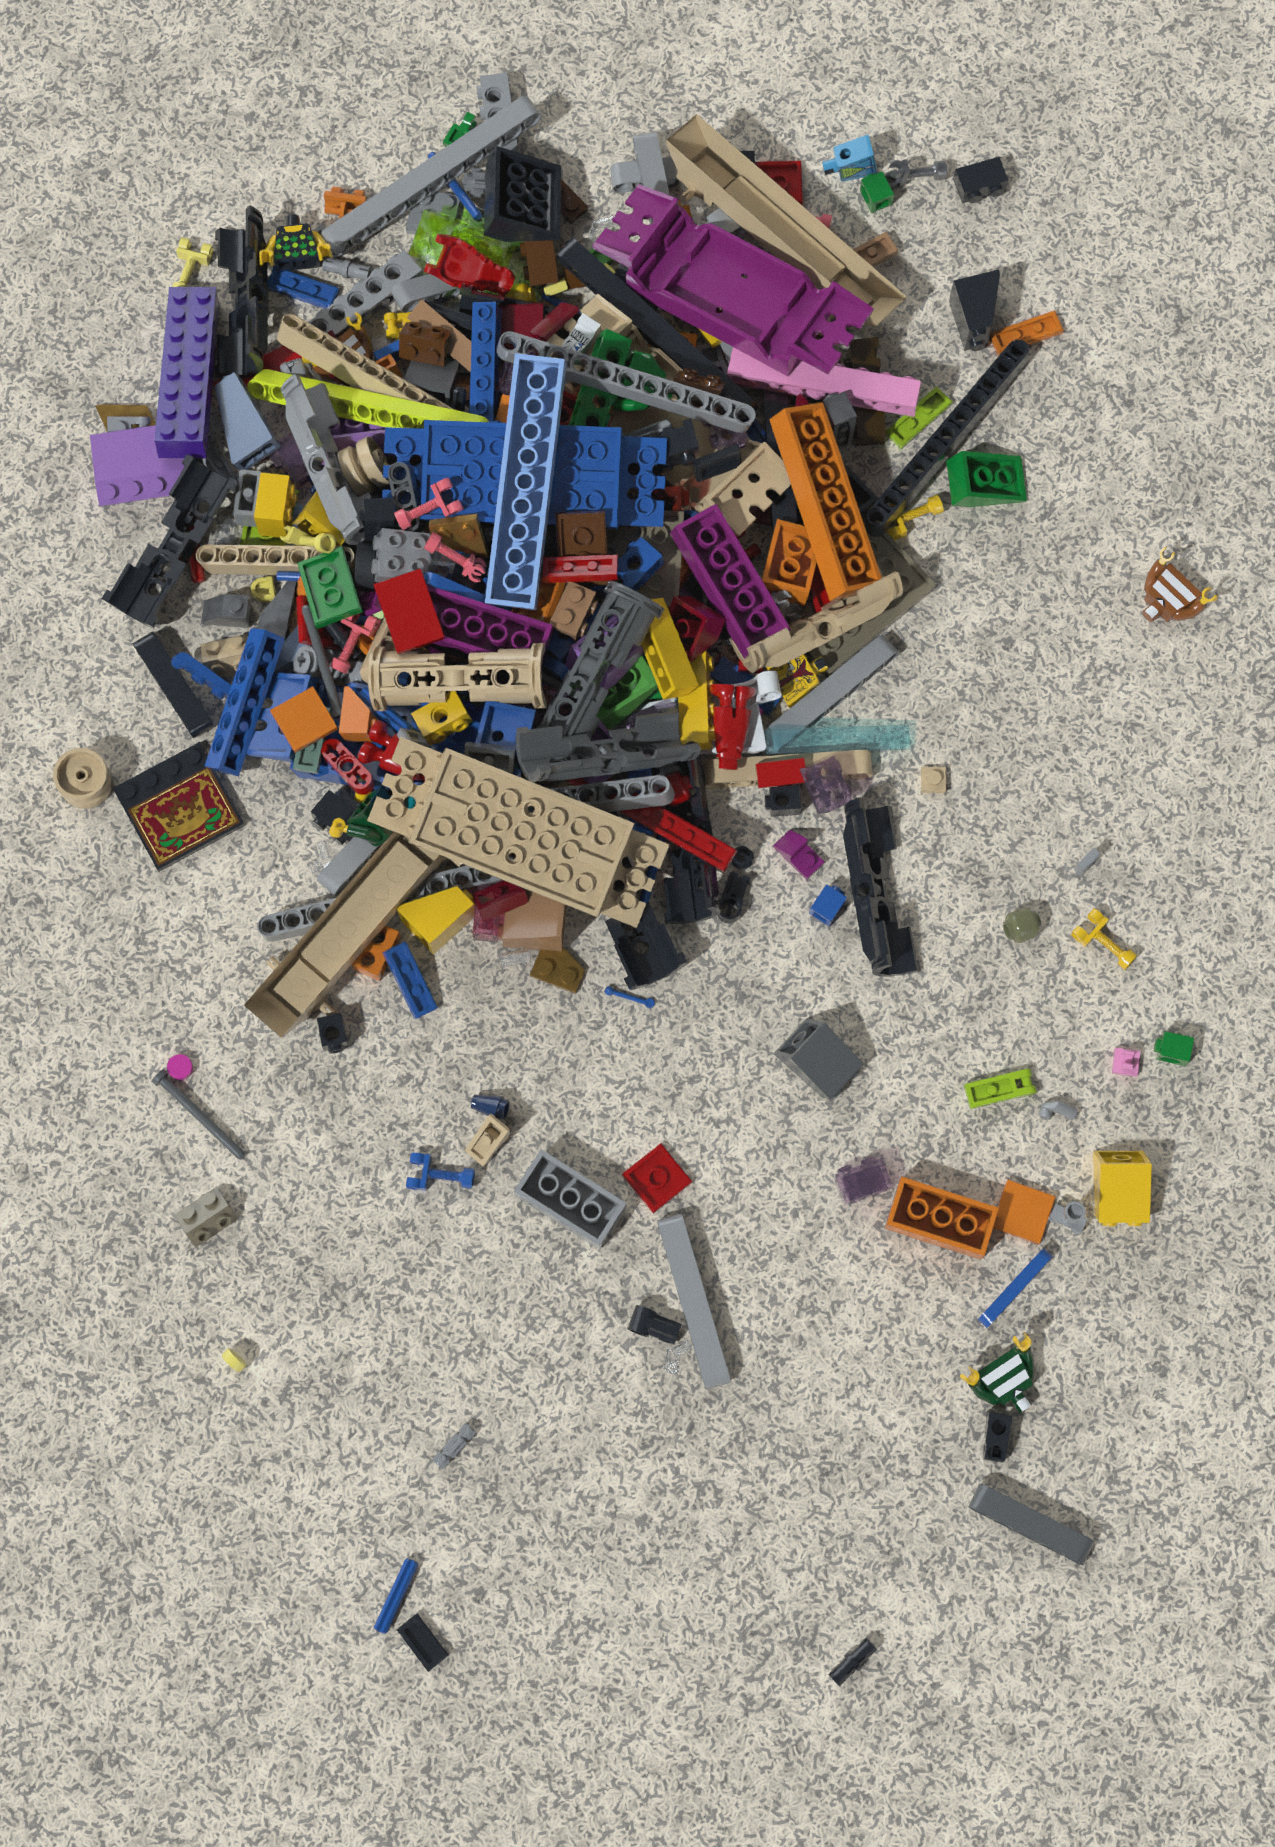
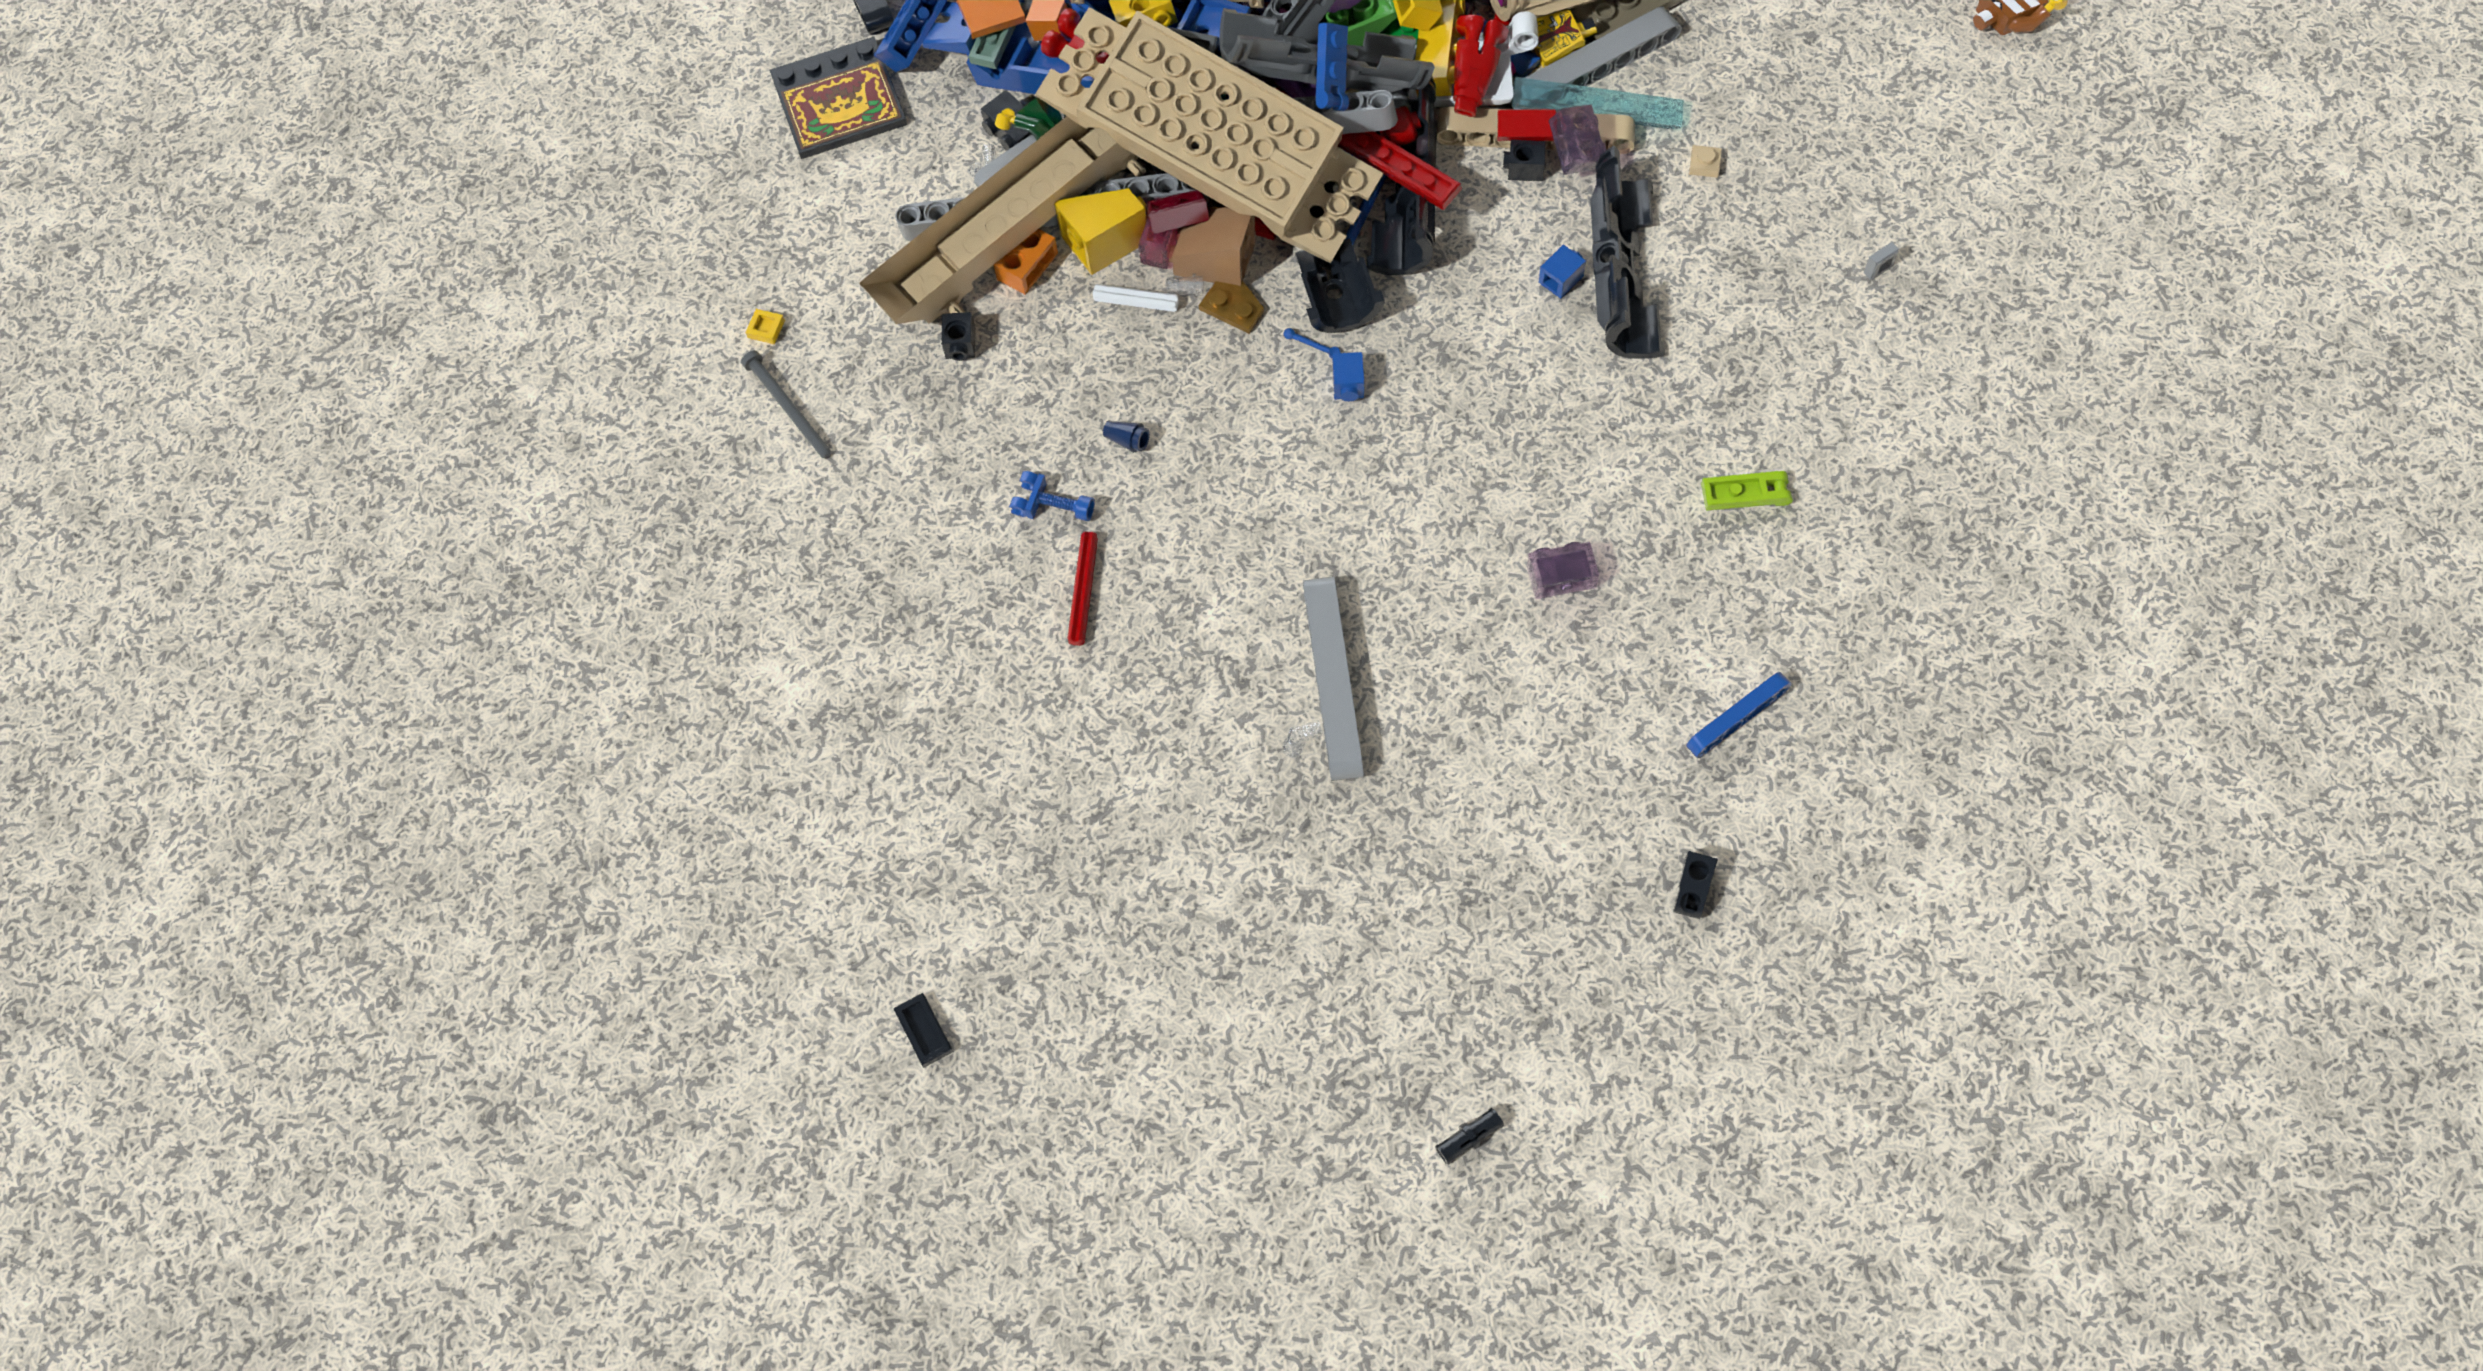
camera: 15 degrees right, 10 degrees down
tan wheel [53,748,112,809] -> none
dark pink tile [167,1054,193,1080] -> none
dark tan bracket [174,1186,238,1247] -> none
light yellow tile [222,1348,247,1372] -> none
red beam [321,739,375,795] -> none
blue axle [374,1558,418,1634] -> none
blue tile [382,941,438,1019] -> none
light grey axle [433,1423,476,1469] -> none
tan slope [464,1114,510,1166] -> none
light grey brick [513,1149,627,1250] -> none
red tile [622,1143,692,1214] -> none
black piece [627,1305,682,1345] -> none
black piece [717,872,750,924] -> none
black plate [732,846,754,869] -> none
magenta slope [772,830,825,880] -> none
dark grey slope [774,1018,864,1100] -> none
orange brick [884,1176,999,1260] -> none
torso [960,1332,1035,1413] -> none
dark grey beam [968,1483,1094,1566] -> none
orange tile [993,1179,1055,1245] -> none
olive head [1003,908,1041,943] -> none
light grey arm [1038,1101,1078,1120] -> none
light grey bar [1048,1201,1088,1235] -> none
yellow bar [1071,908,1138,970] -> none
yellow slope [1093,1151,1152,1227] -> none
bright pink tile [1112,1048,1140,1077] -> none
green brick [1153,1031,1194,1066] -> none
none -> yellow tile [745,309,785,345]
none -> red axle [1067,531,1098,646]
none -> white axle [1093,284,1179,312]
none -> blue plate [1316,23,1349,111]
none -> blue brick [1332,352,1364,402]

